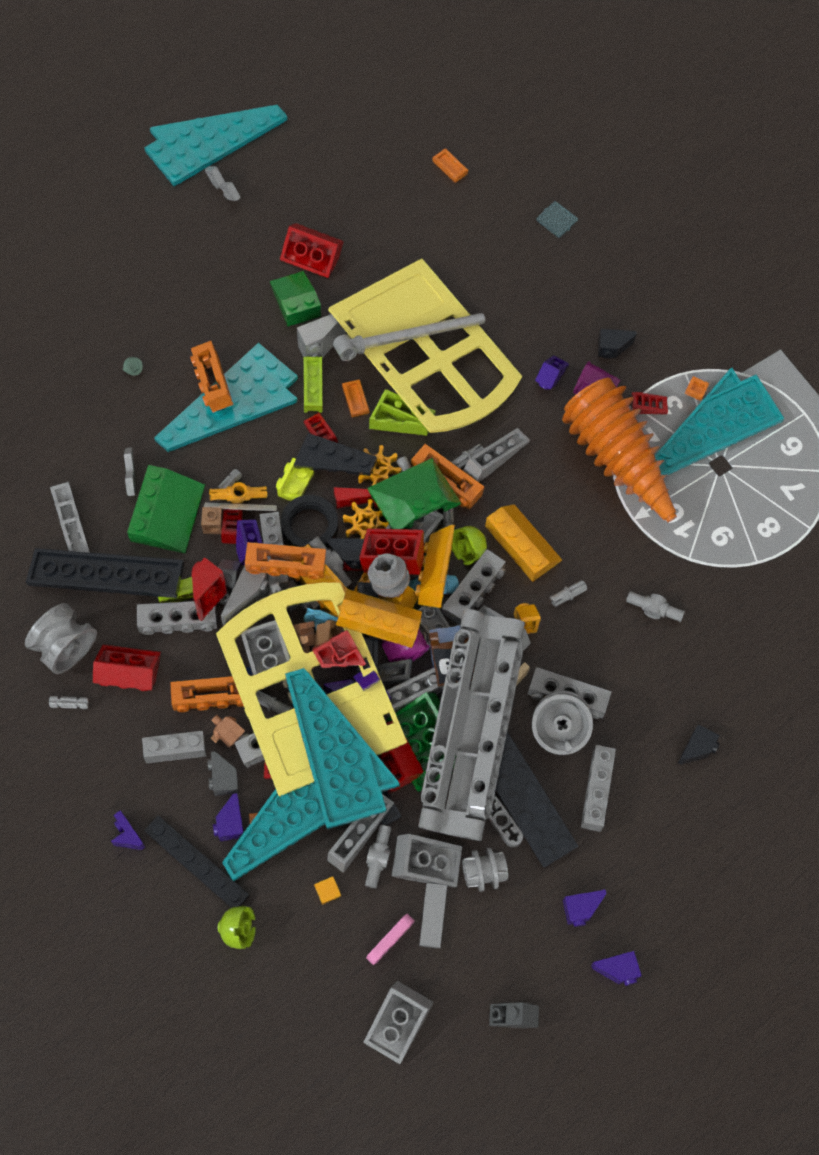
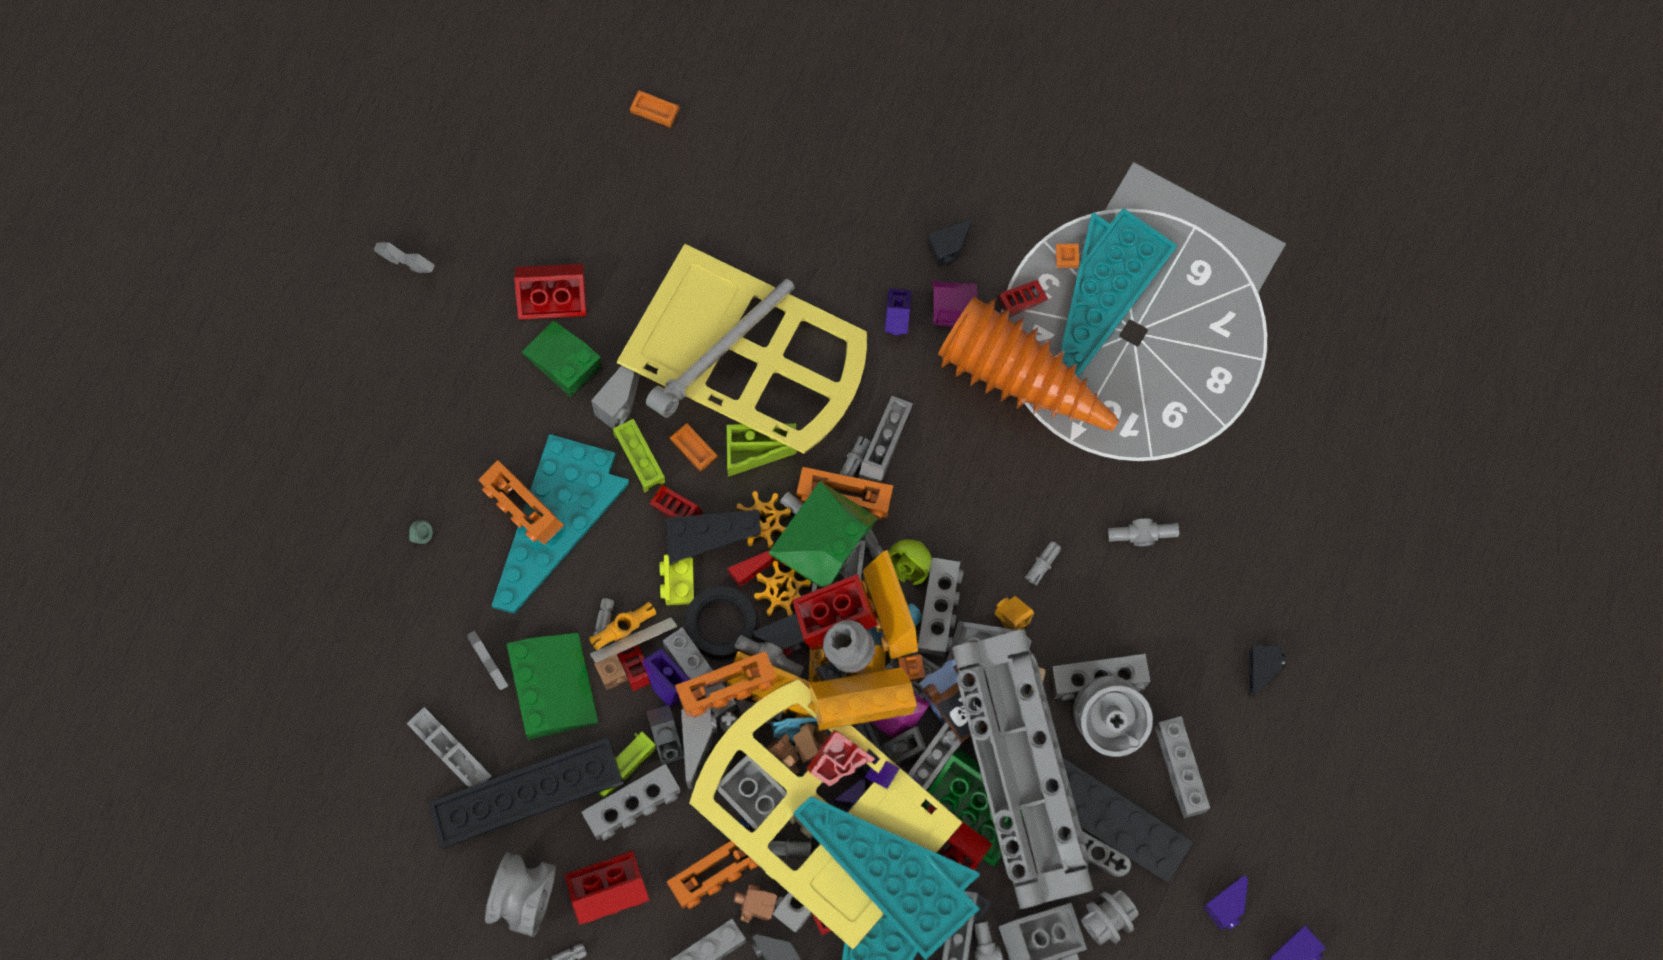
camera: 25 degrees left, 5 degrees up
teal wing [144,105,287,187] -> none
red slope [192,557,227,621] -> none
light orange slope [485,504,562,582] -> none
clear light blue piece [536,201,578,238] -> none
none -> orange tile [897,655,925,682]

